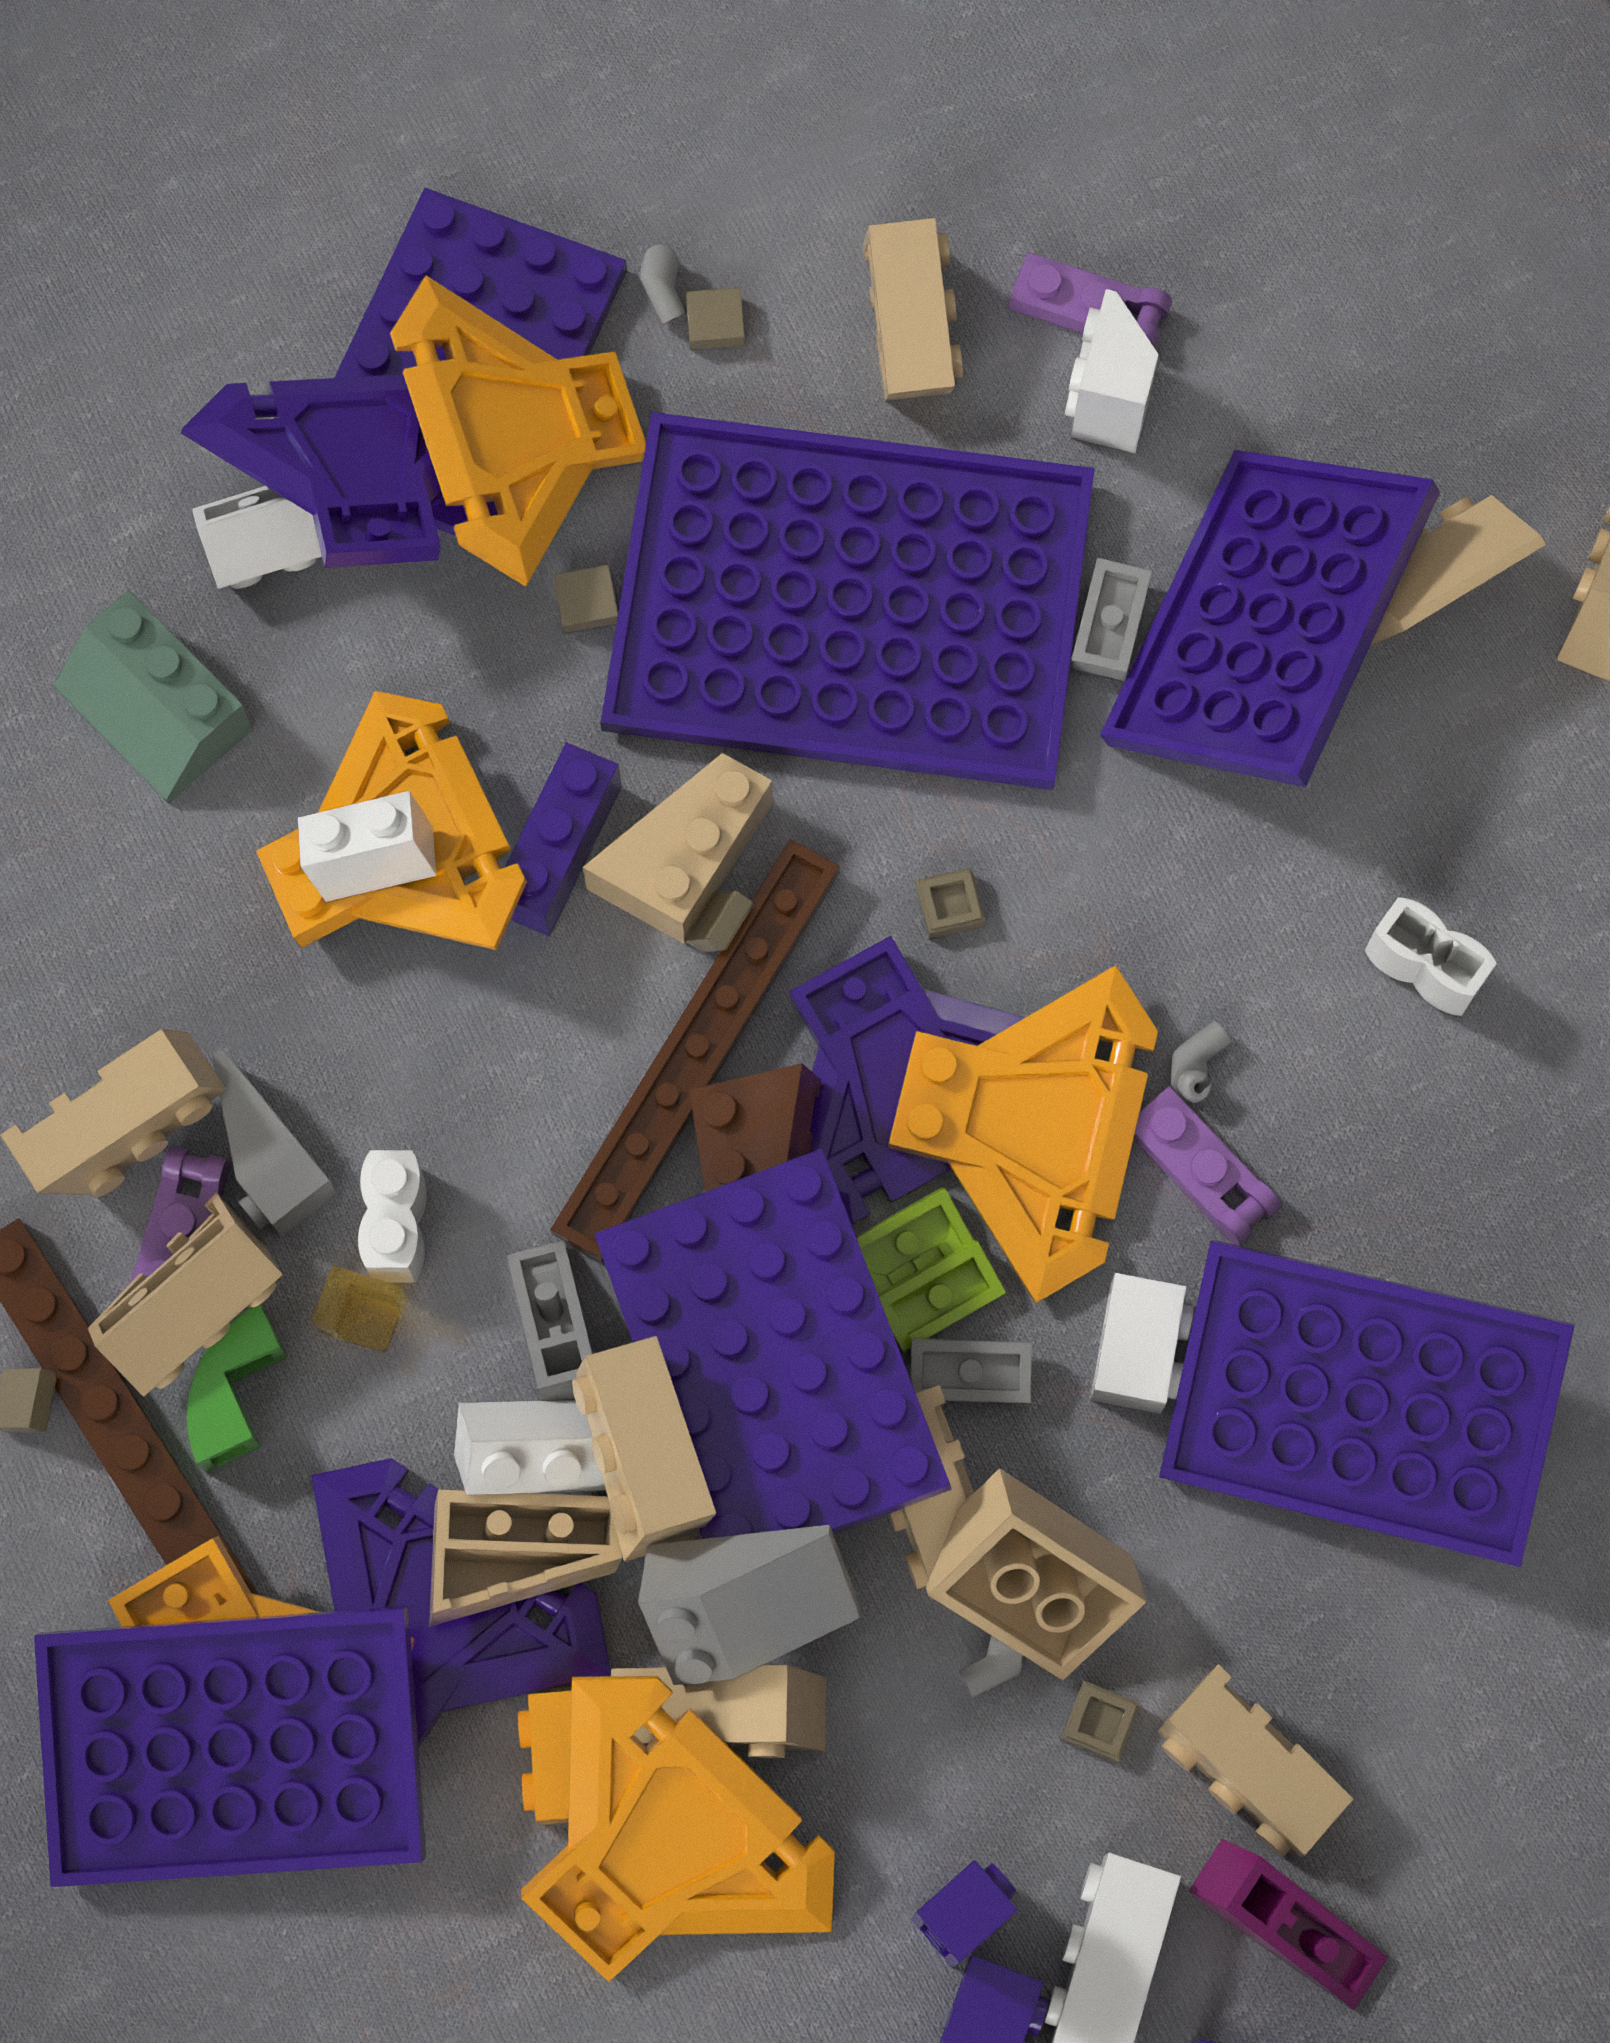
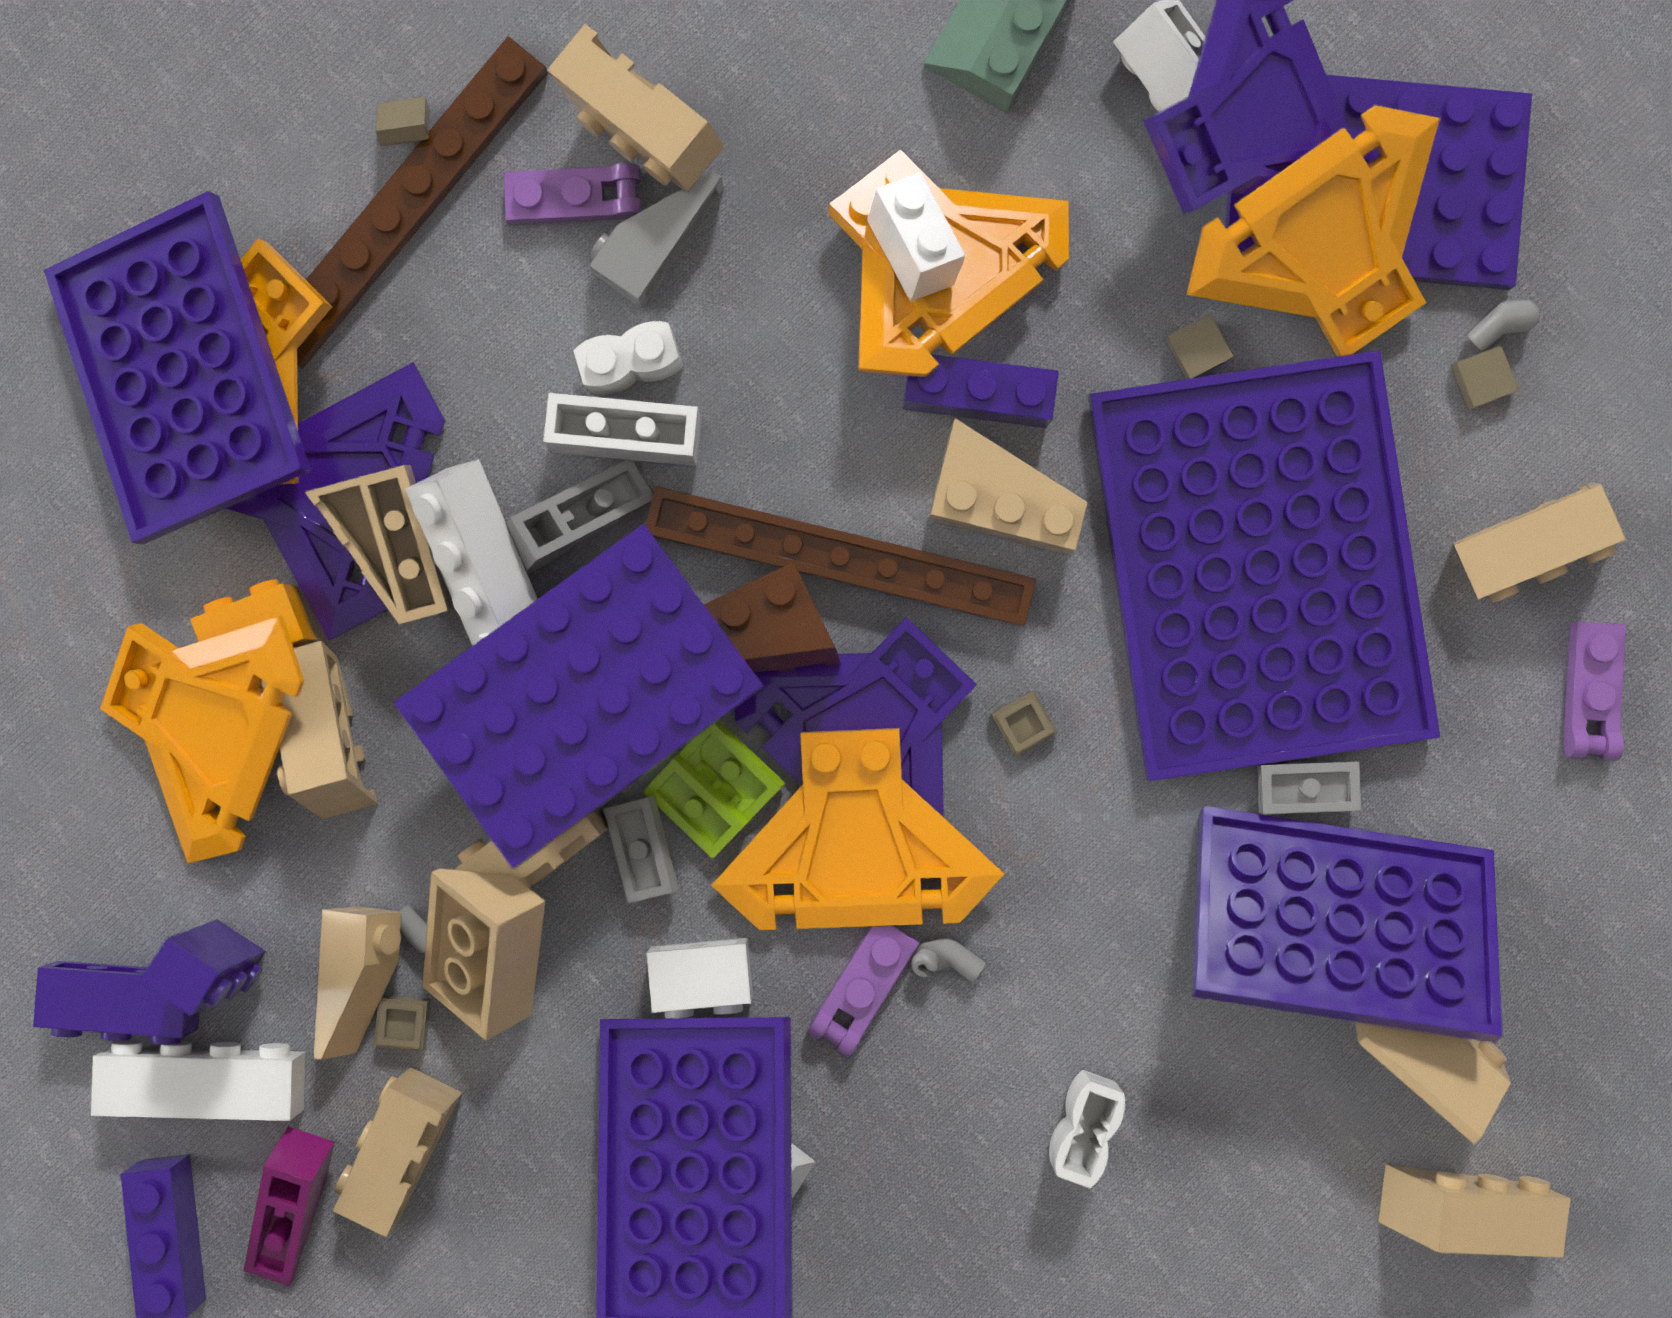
camera: 70 degrees right, 15 degrees up
tan wedge [88,1192,283,1397] -> none
bright green brick [187,1304,287,1473] -> none
clear yellow panel [312,1265,406,1353] -> none
tan wedge [572,1336,716,1562] -> none
light grey slope [638,1525,861,1685] -> none
dark tan tile [685,891,753,952] -> none
white slope [1065,289,1159,454] -> none
none -> tan slope [314,906,401,1060]
none -> white brick [543,393,702,466]

